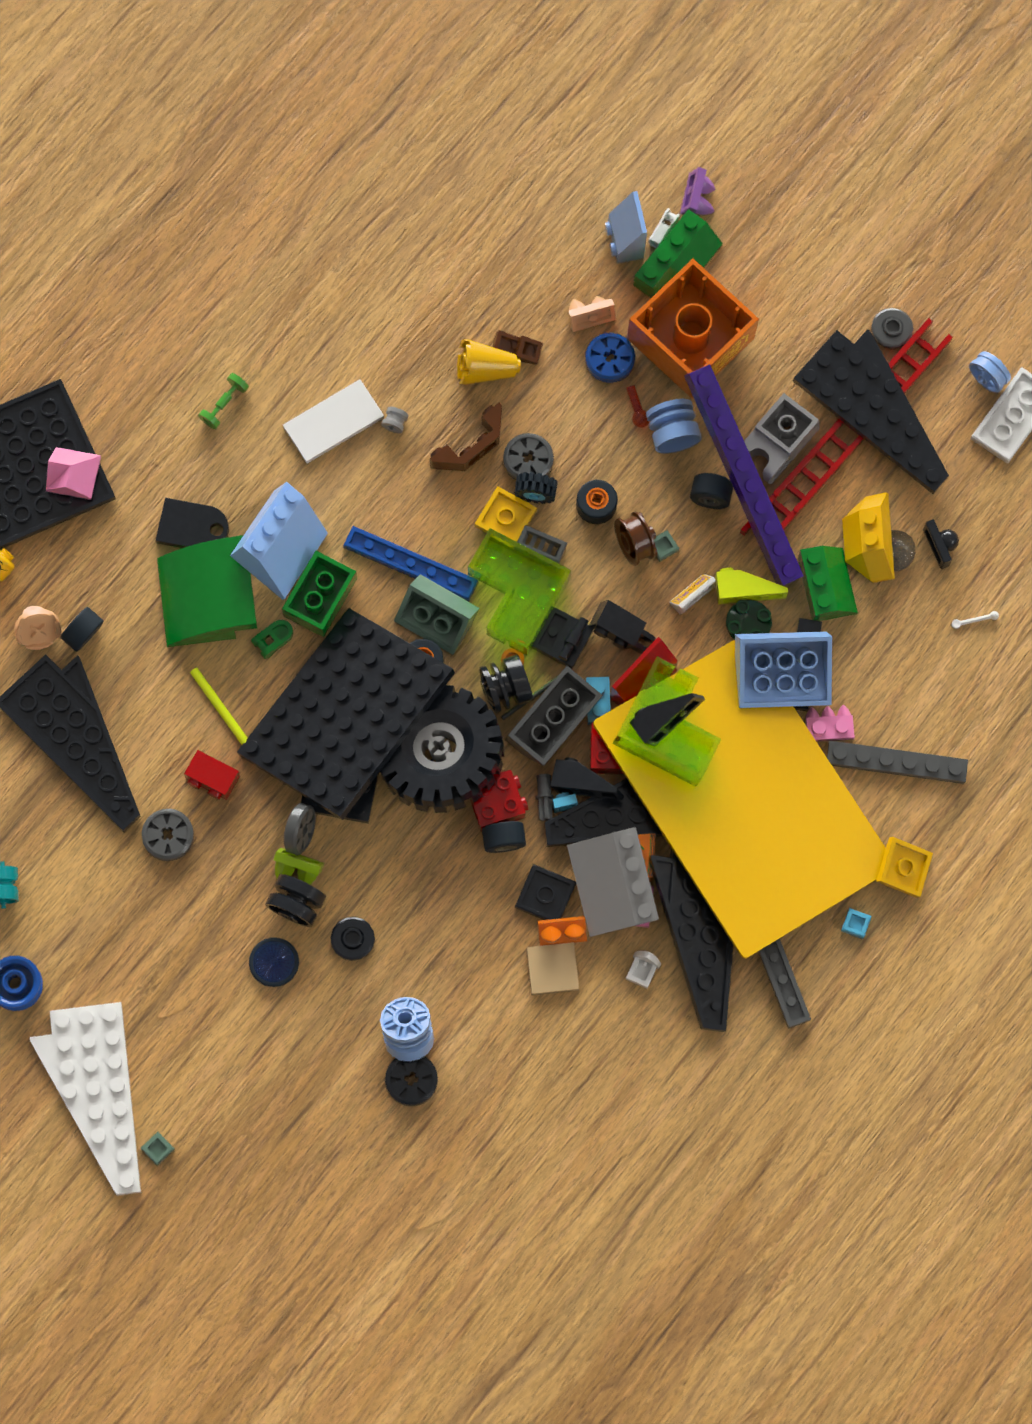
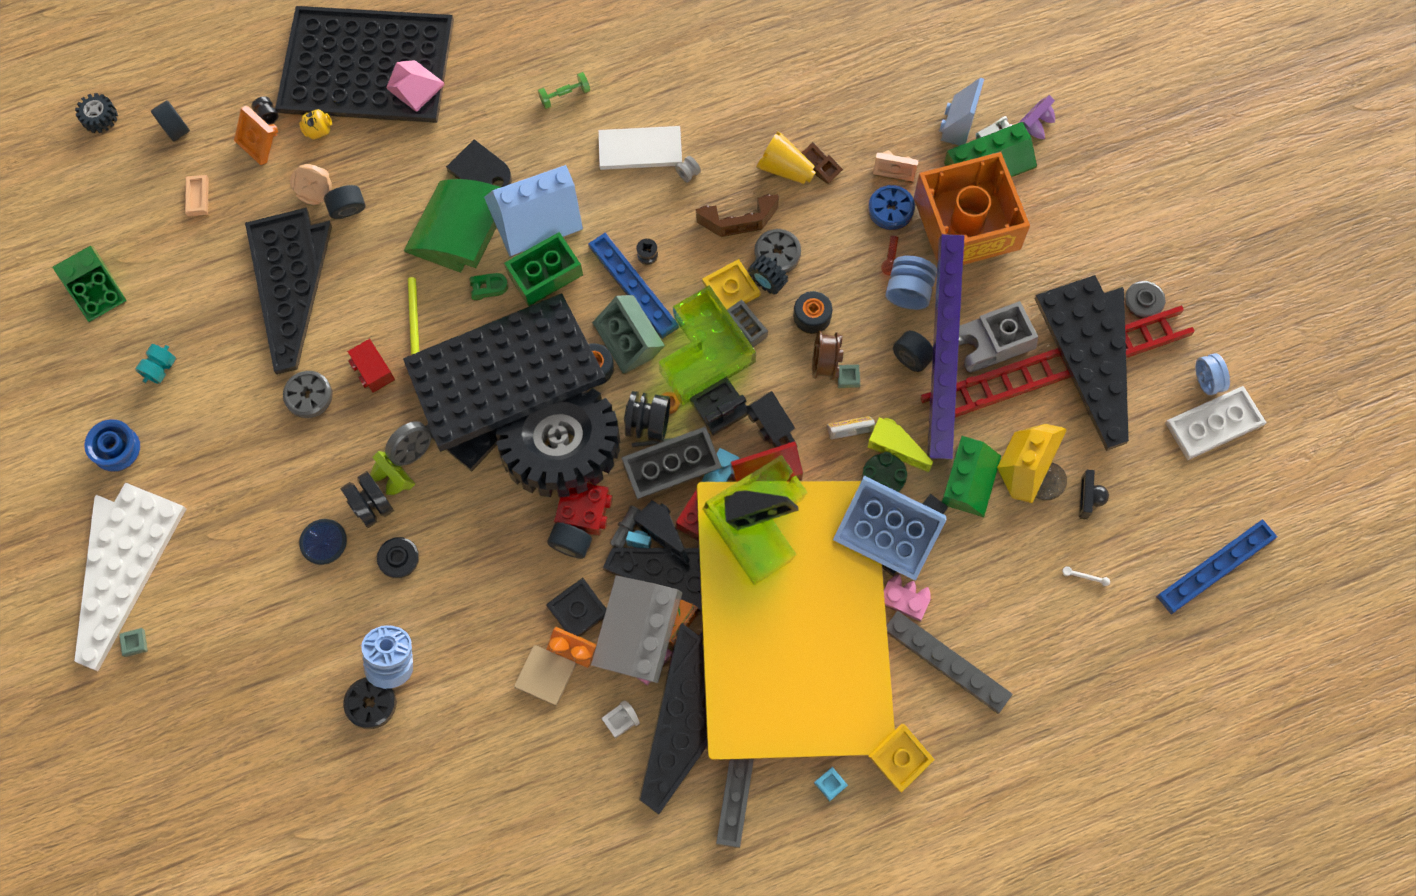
camera: 35 degrees right, 5 degrees down
none -> black wheel [636,238,658,265]

